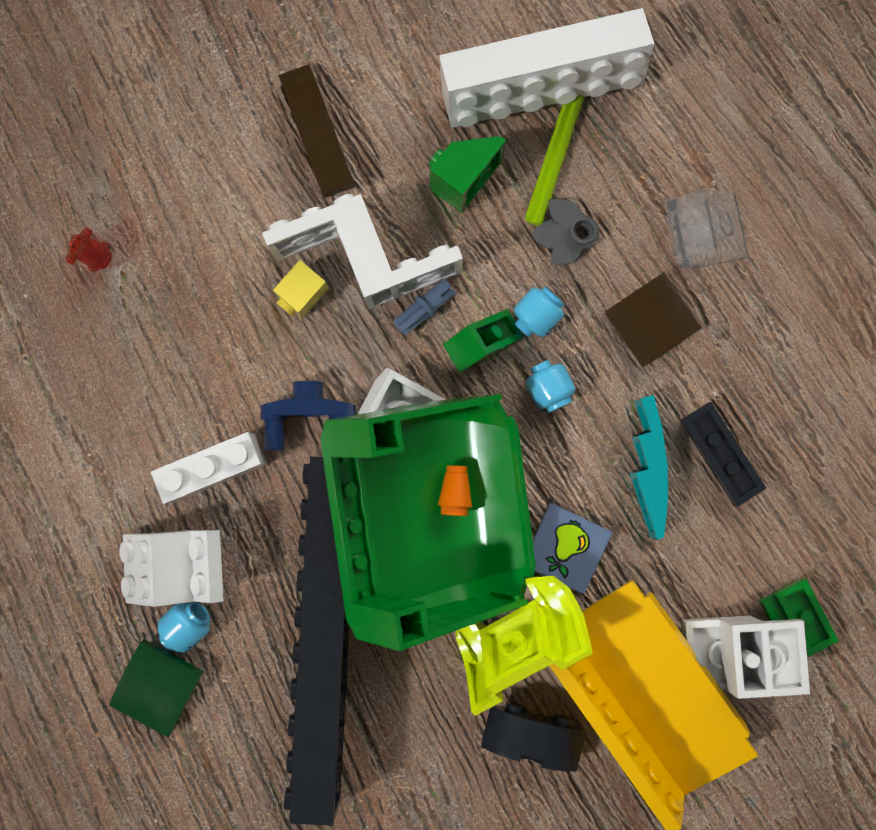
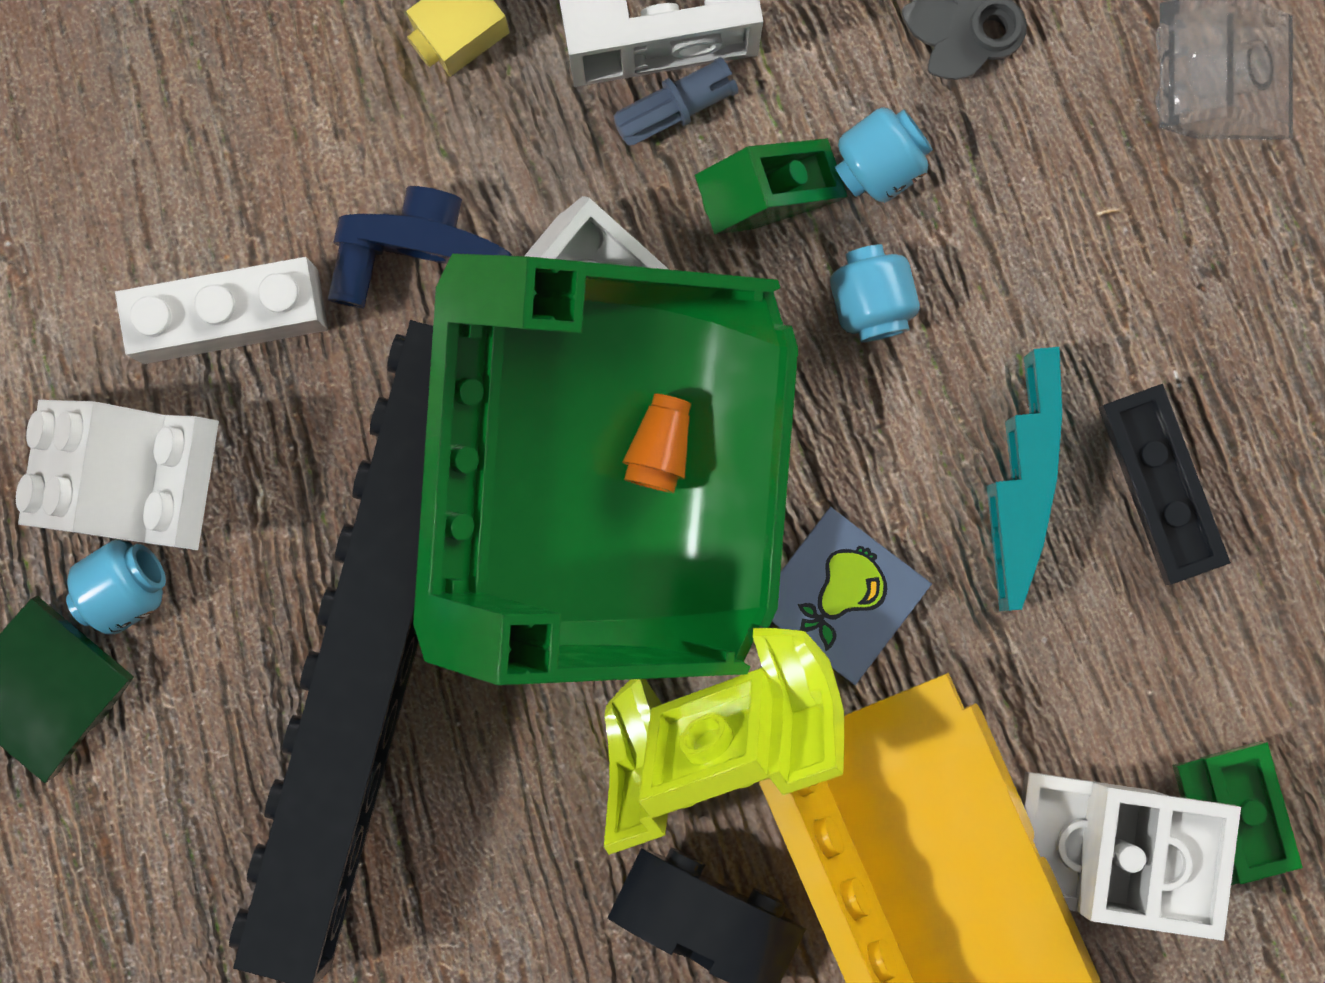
camera: 10 degrees right, 0 degrees up
dark brown slope [605,272,702,367] -> none

